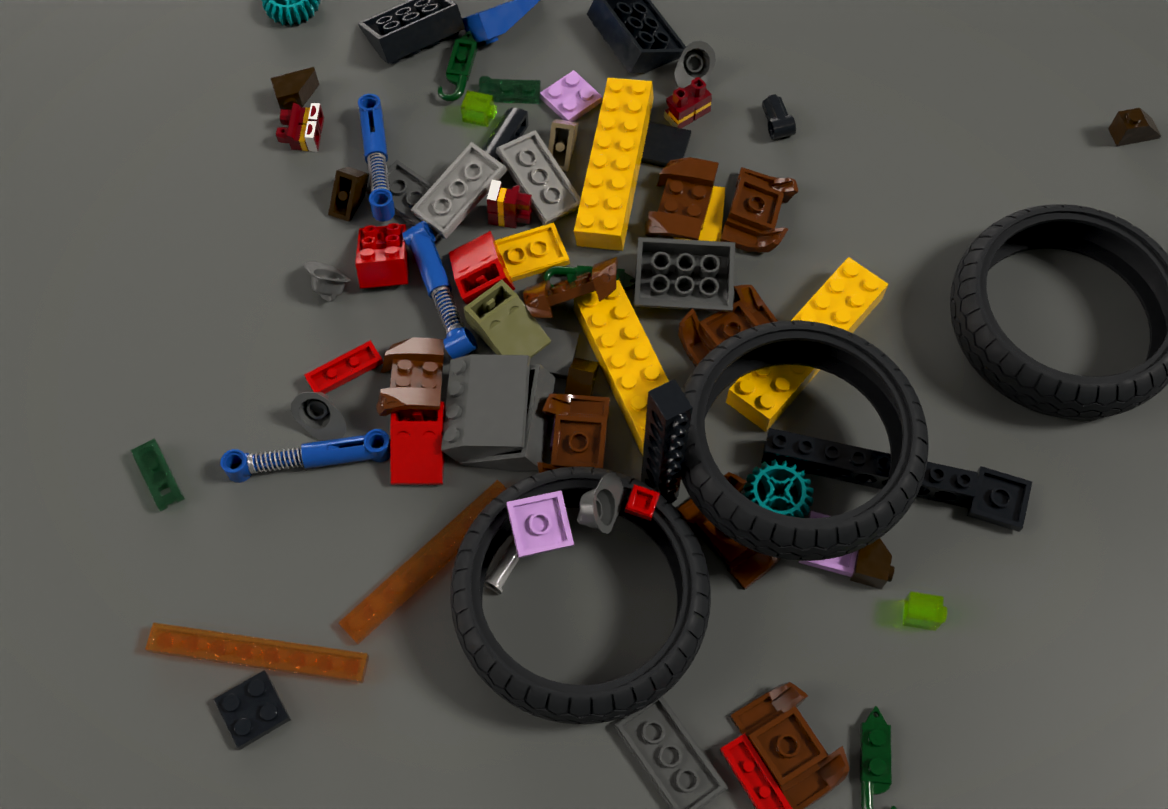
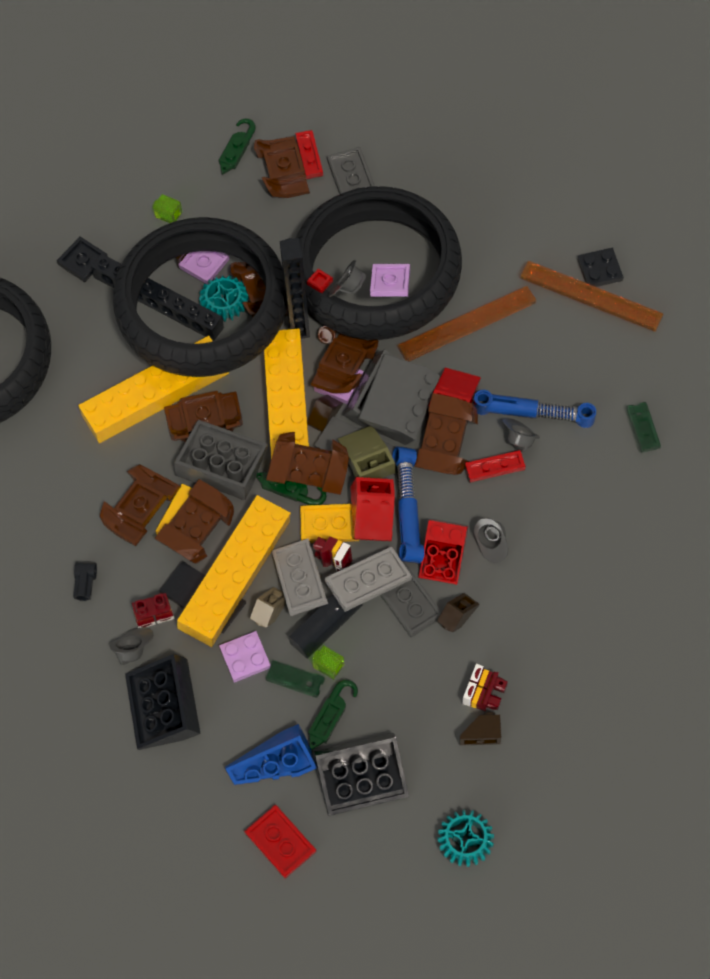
camera: 160 degrees left, 0 degrees up
blue piece [358,94,395,222] -> none

